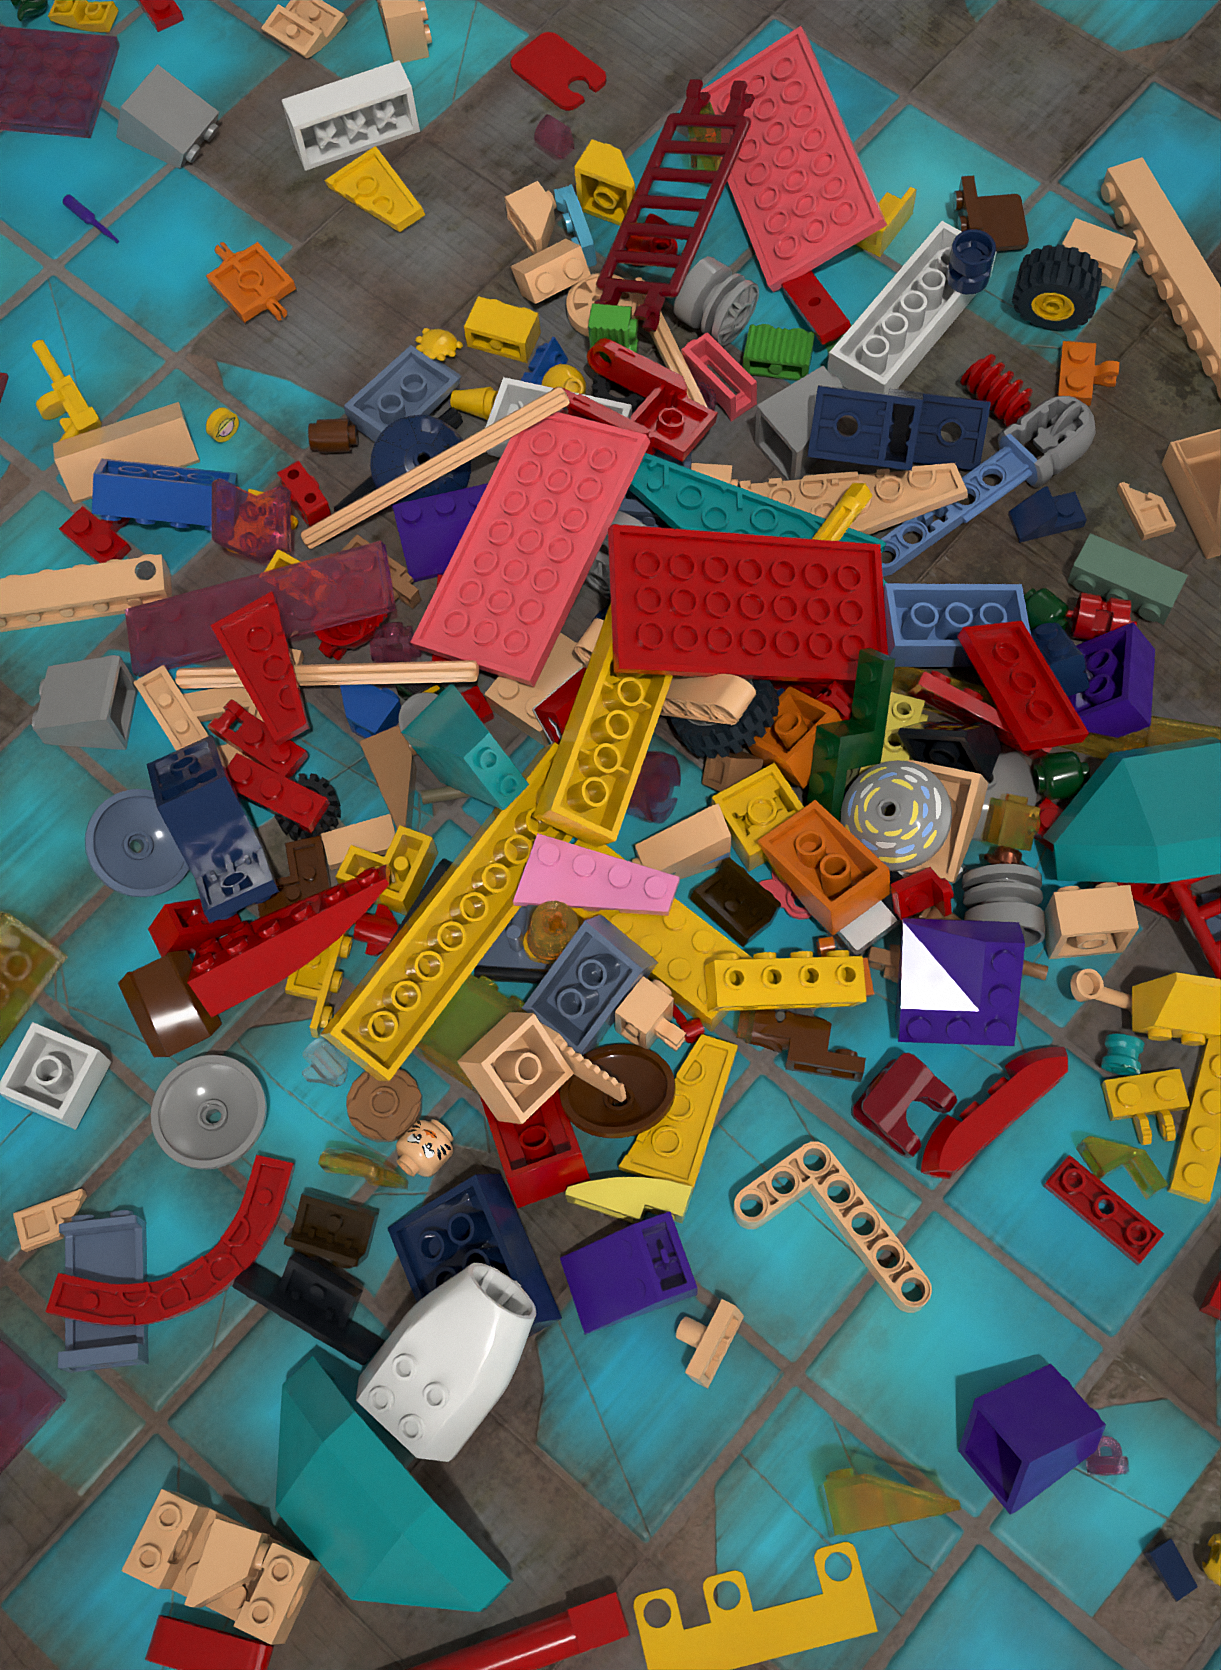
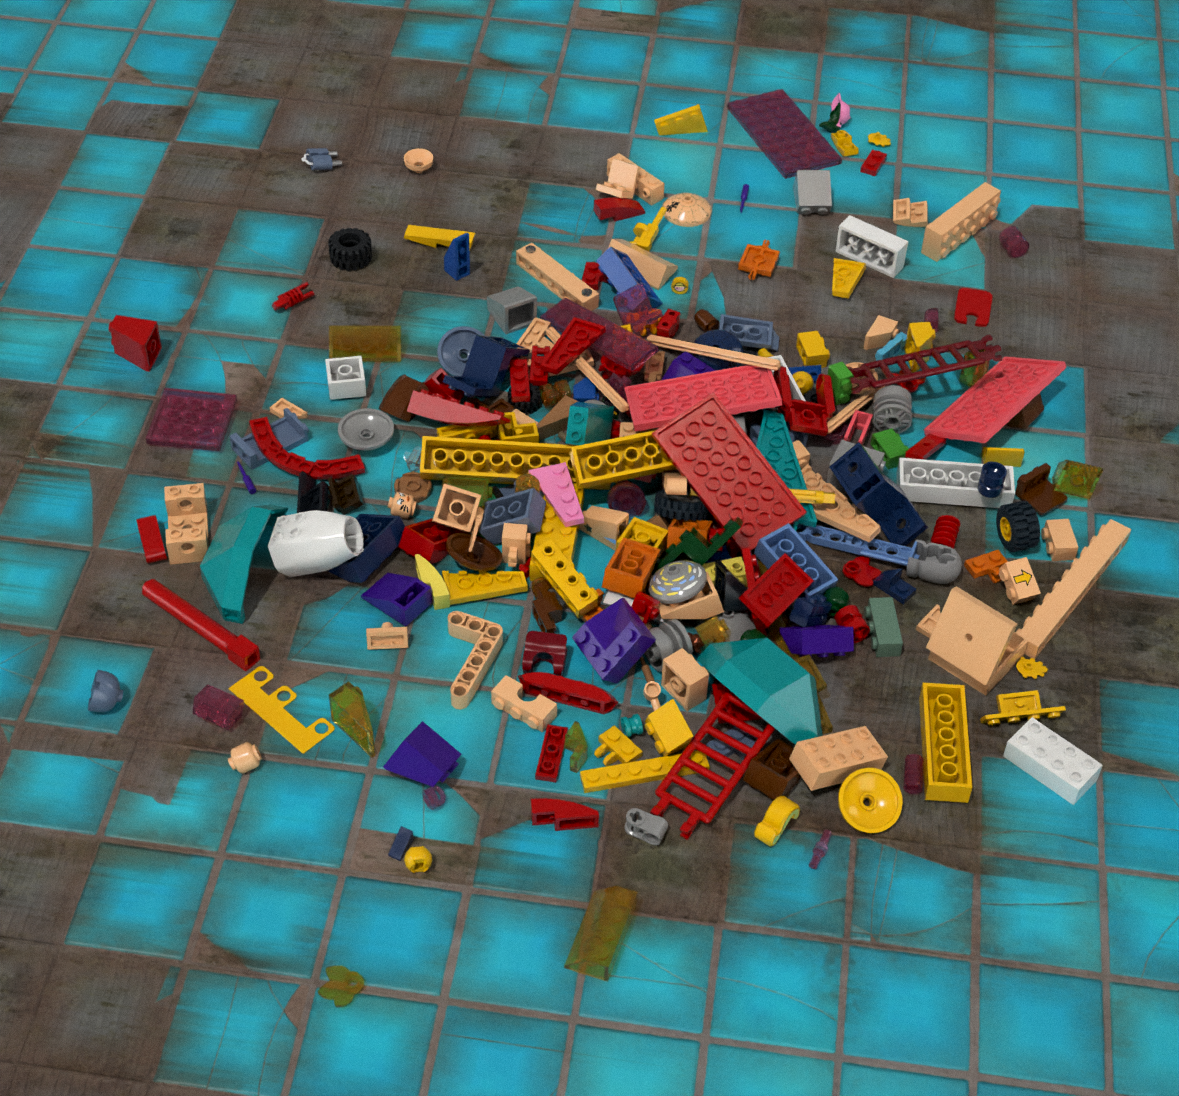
camera: 50 degrees right, 20 degrees down
light nougat slope [184,1518,271,1608] -> none
clear yellow brick [318,1147,409,1190] -> none
yellow piece [415,328,463,361] -> none
light nougat brick [511,239,591,304] -> none
dark brown bracket [690,857,781,947] -> none
none -> dark purple piece [237,461,256,494]
none -> light nougat arch [491,675,557,733]
none -> clear orange wheel [539,380,572,408]
none -> light nougat dish [662,193,712,227]
none -> red plate [842,556,882,587]
none -> light nougat brick [999,557,1041,605]
none -> clear yellow slope [1052,459,1103,499]

